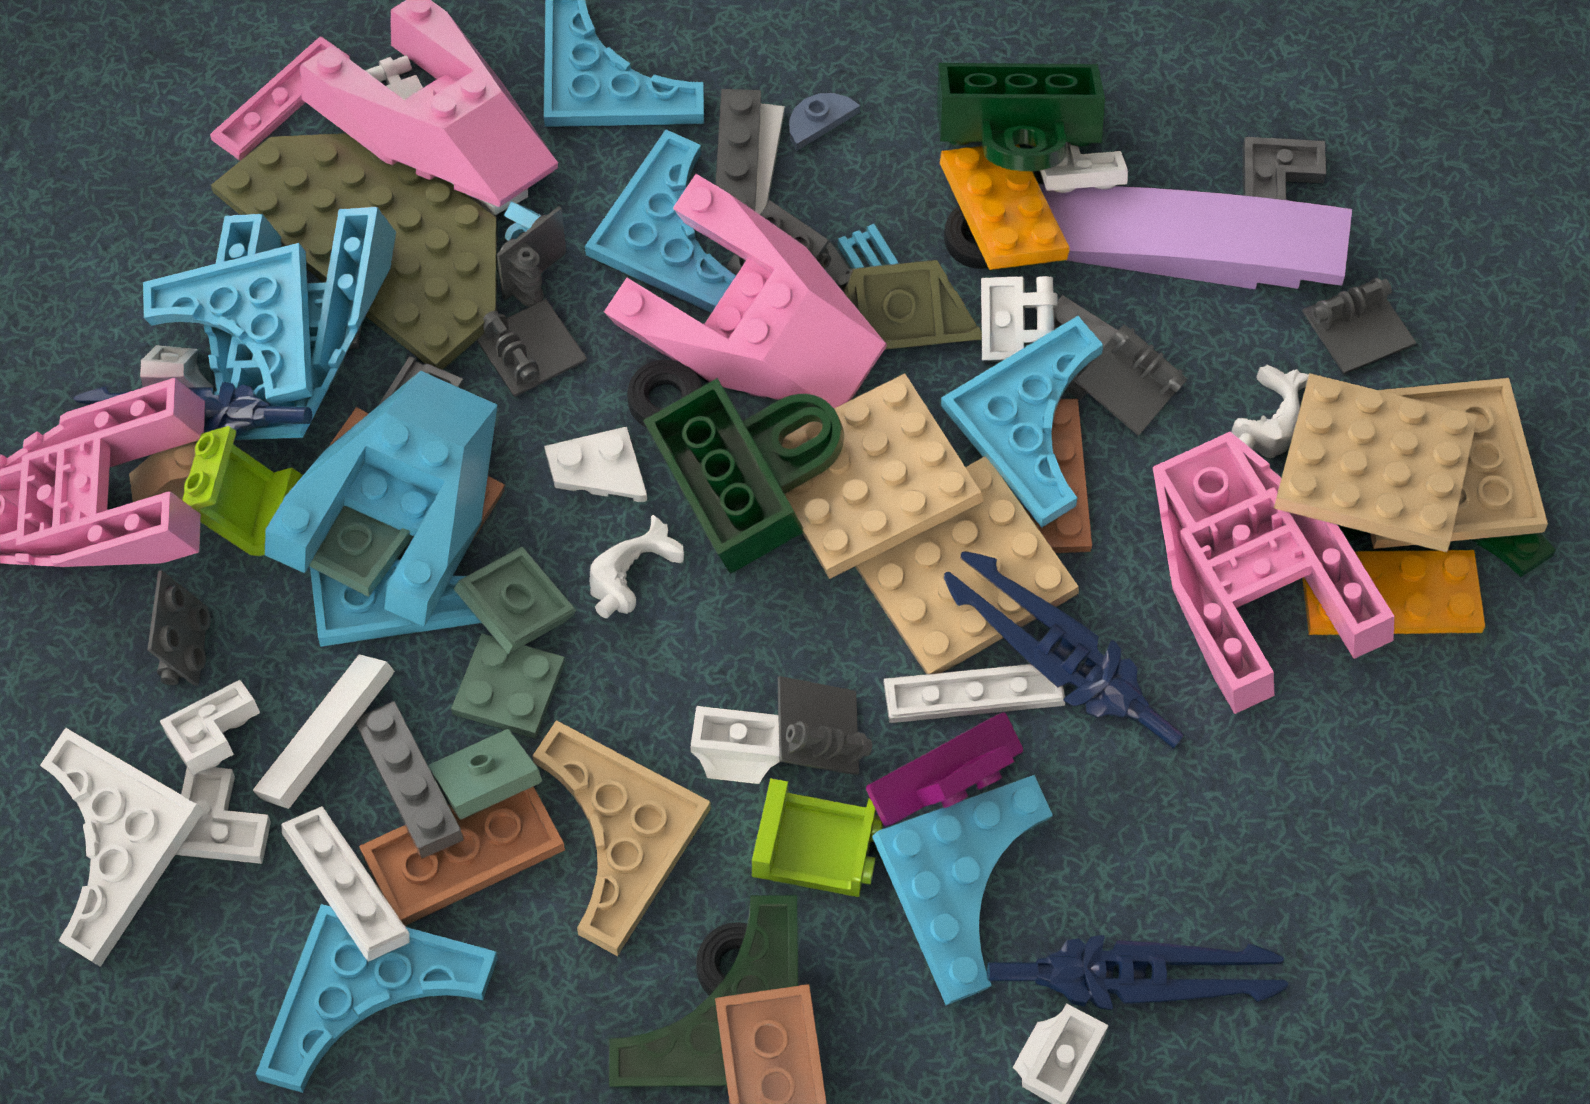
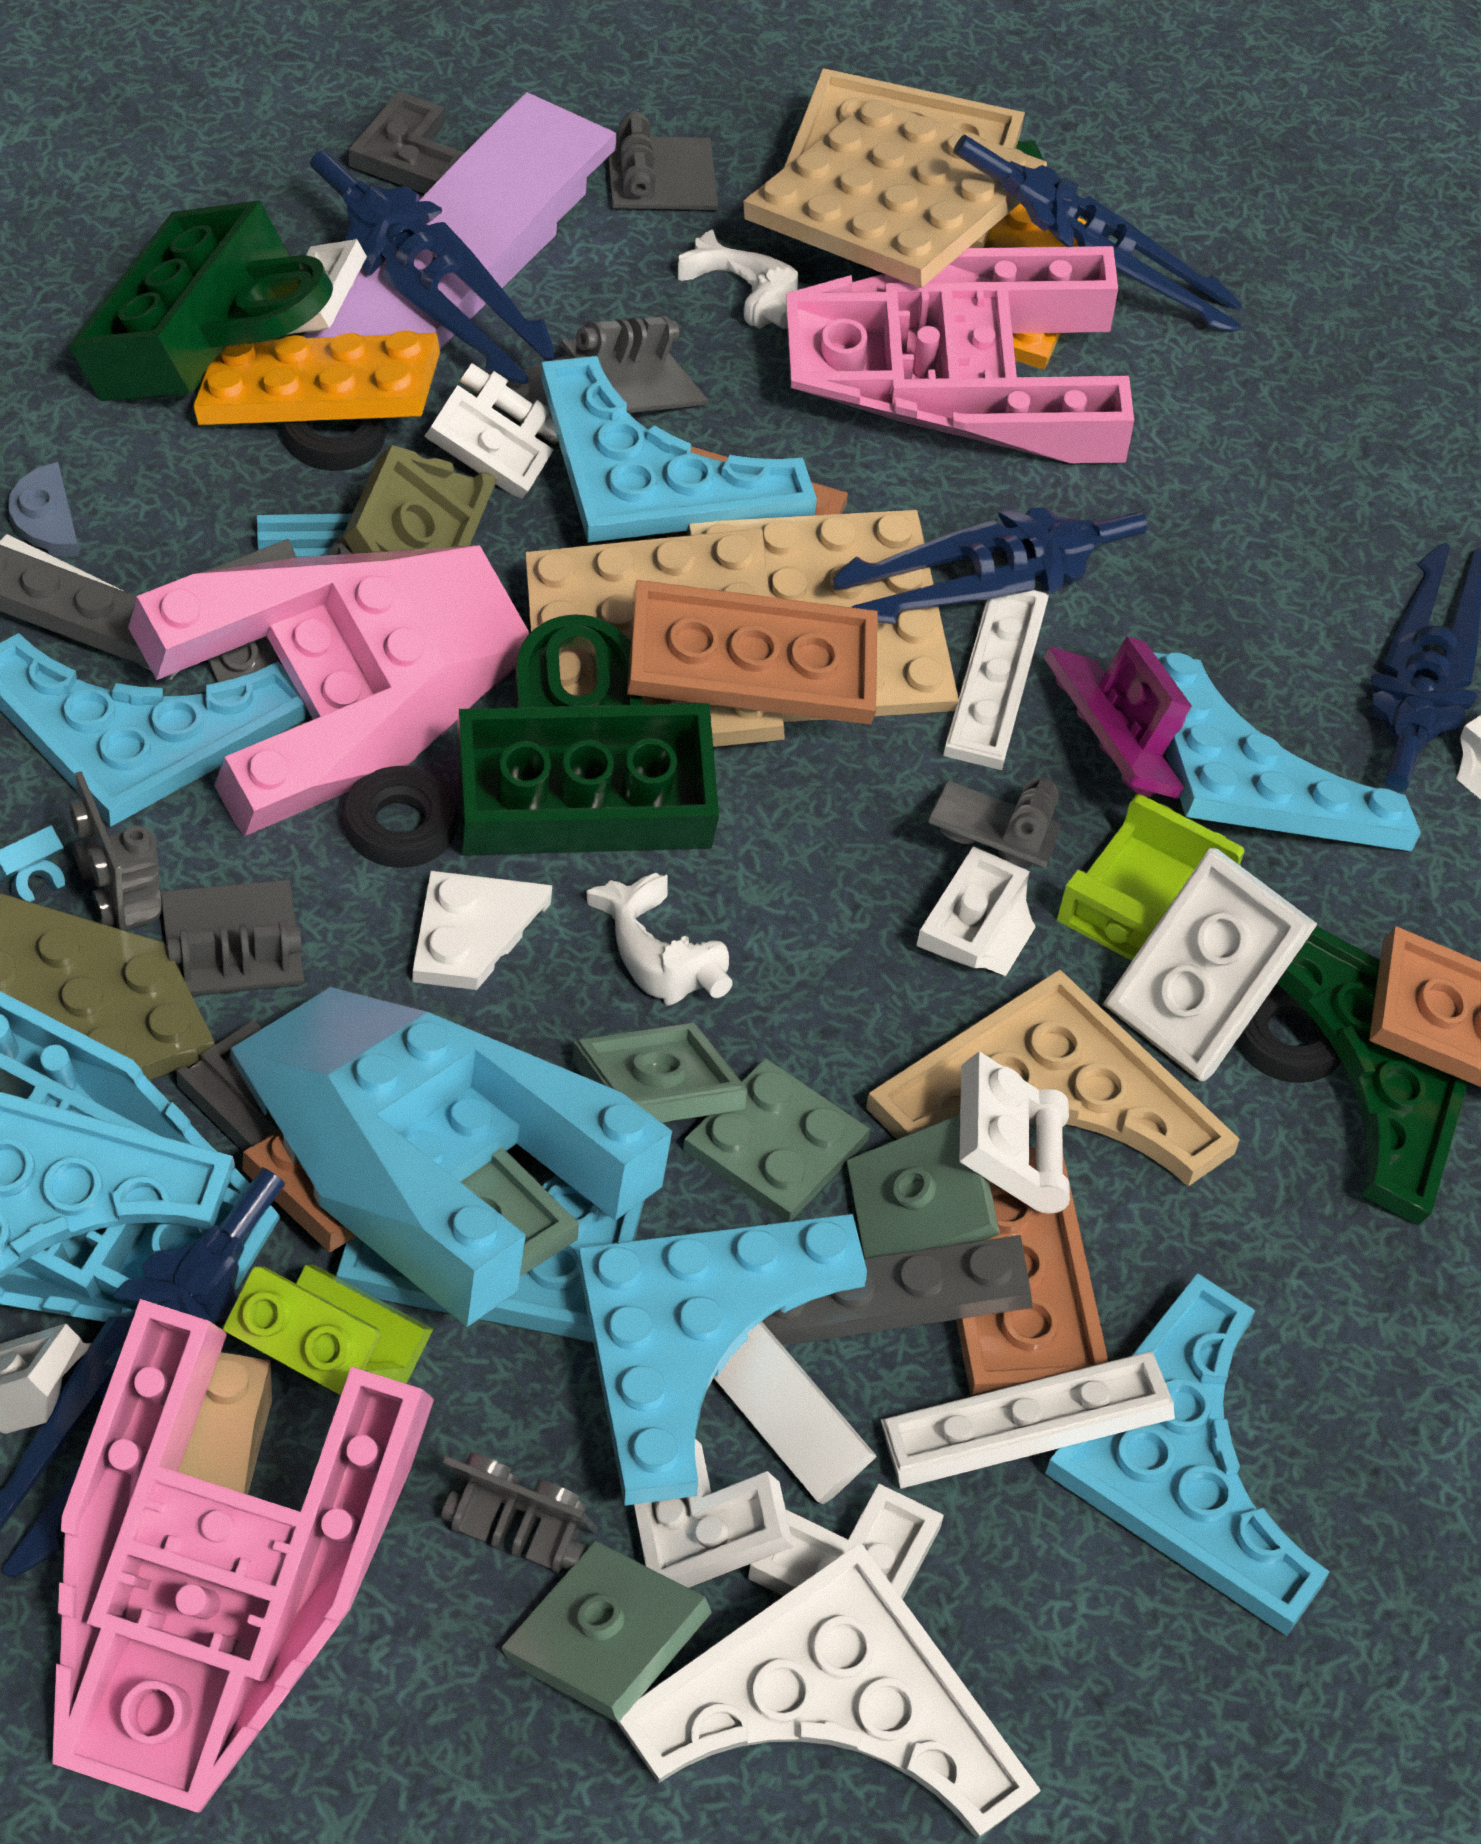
camera: 75 degrees left, 10 degrees down
none -> dark blue sword [310,150,554,384]
none -> sand green plate [502,1541,712,1723]
none -> medium azure plate [578,1214,867,1506]
none -> nougat plate [627,580,878,725]
none -> dark blue sword [953,135,1242,332]
none -> white plate [959,1051,1070,1214]
none -> white tile [1103,848,1317,1081]

